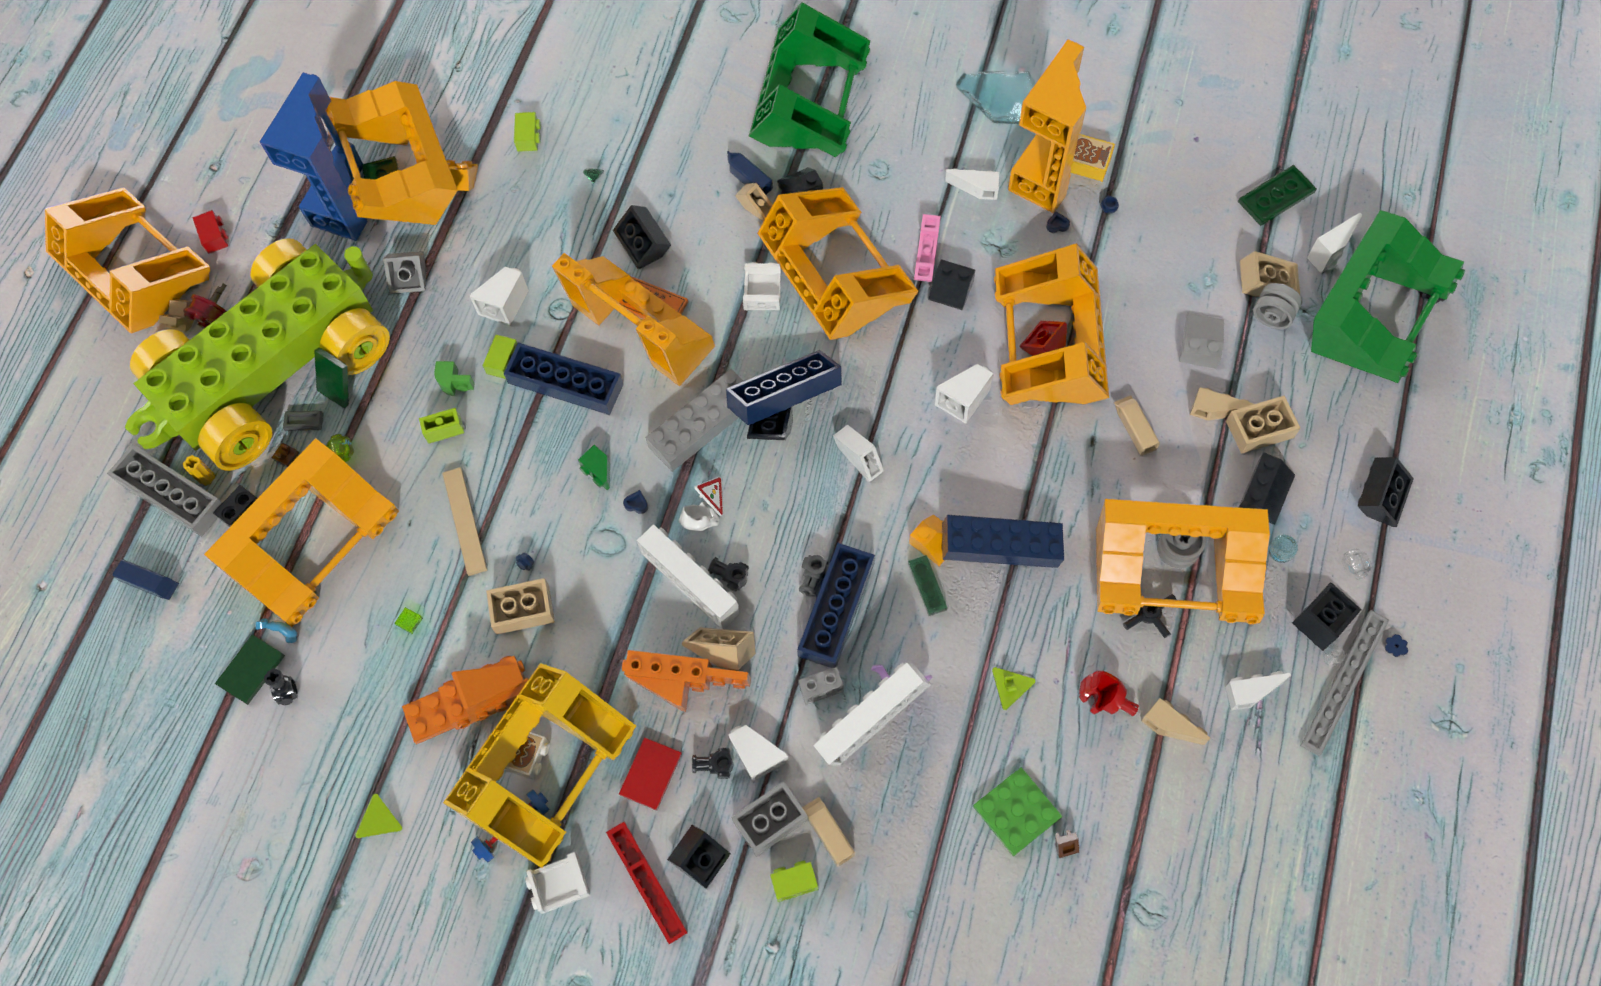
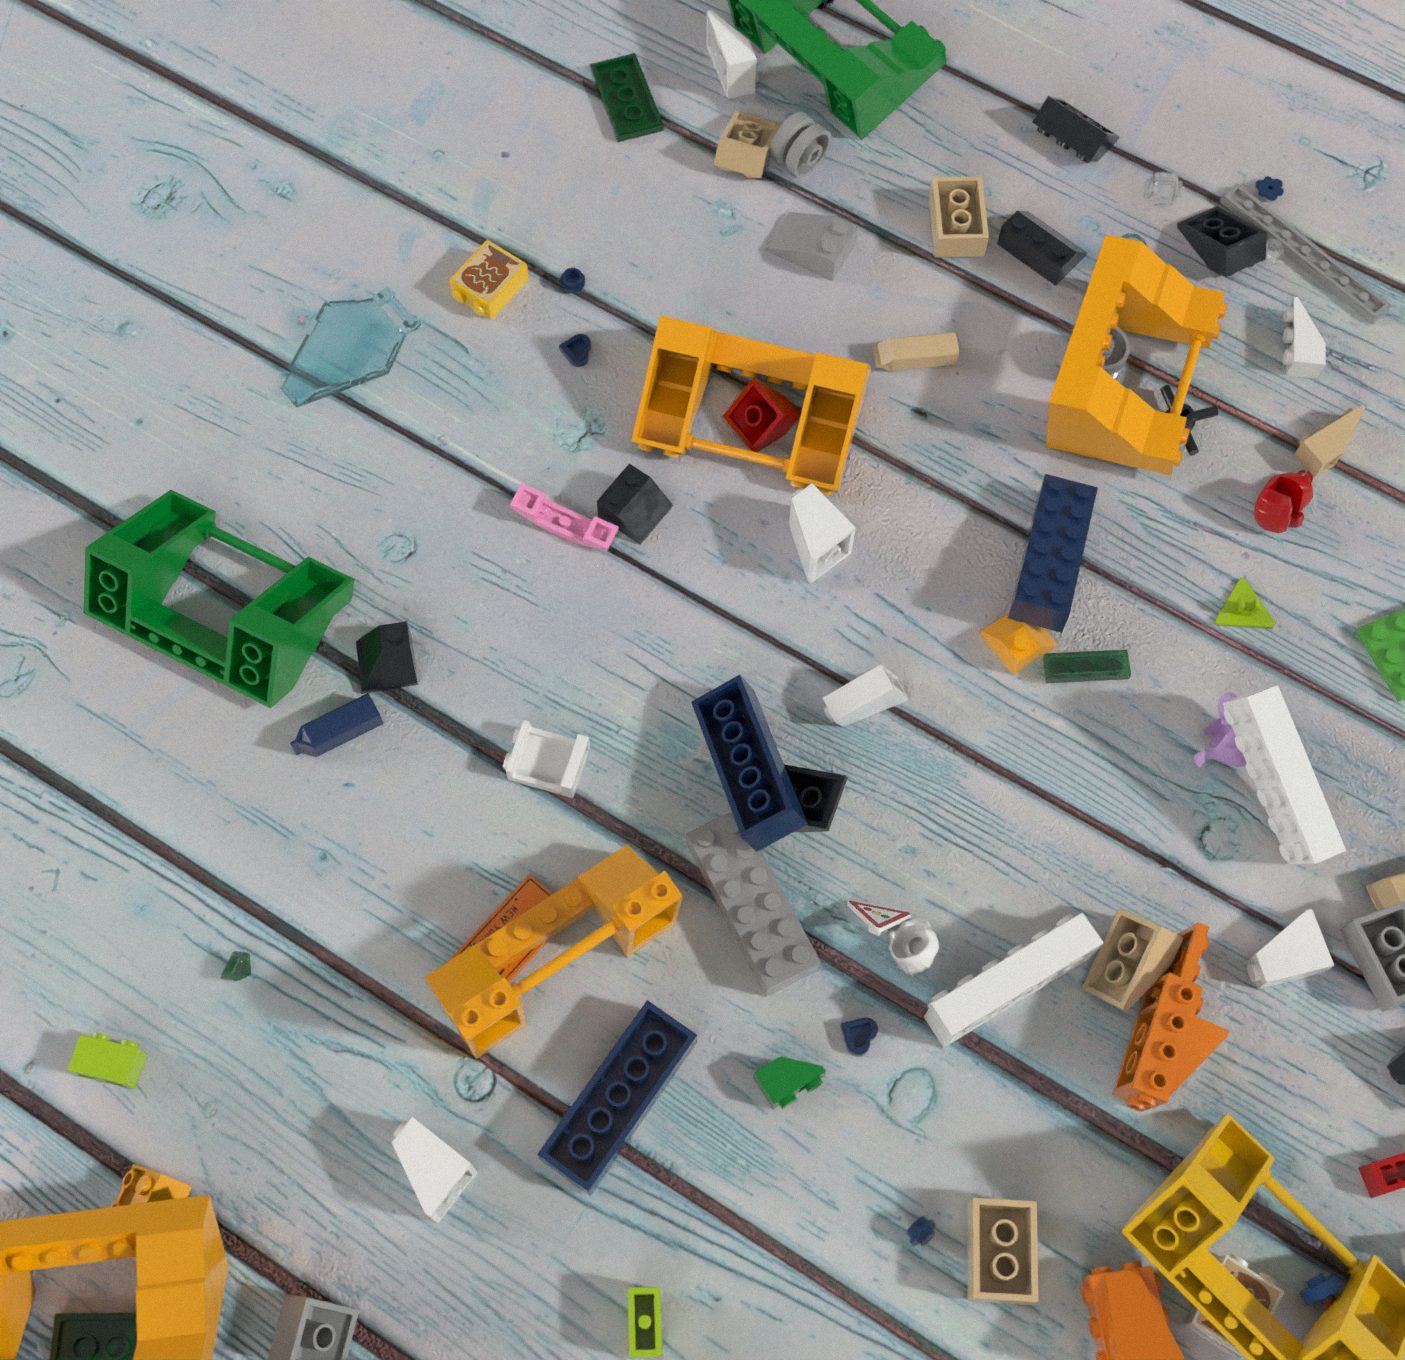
camera: 80 degrees left, 0 degrees up
bright green brick [434,361,475,396] -> none
tan tile [442,467,488,576] -> none
lime brick [482,334,518,379] -> none
black slope [613,205,671,269] -> none
red tile [619,737,682,811] -> none
black connector [692,748,734,779] -> none
black connector [708,557,749,592] -> none
tan slope [735,183,773,222] -> none
light orange brick [757,187,918,340] -> none
dark blue brick [797,543,875,668] -> none
light grey brick [798,667,844,705] -> none
dark grey connector [799,555,829,596] -> none
white slope [945,169,999,200] -> none
light orange brick [1008,39,1086,213] -> none
tan slope [1190,387,1254,420] -> none

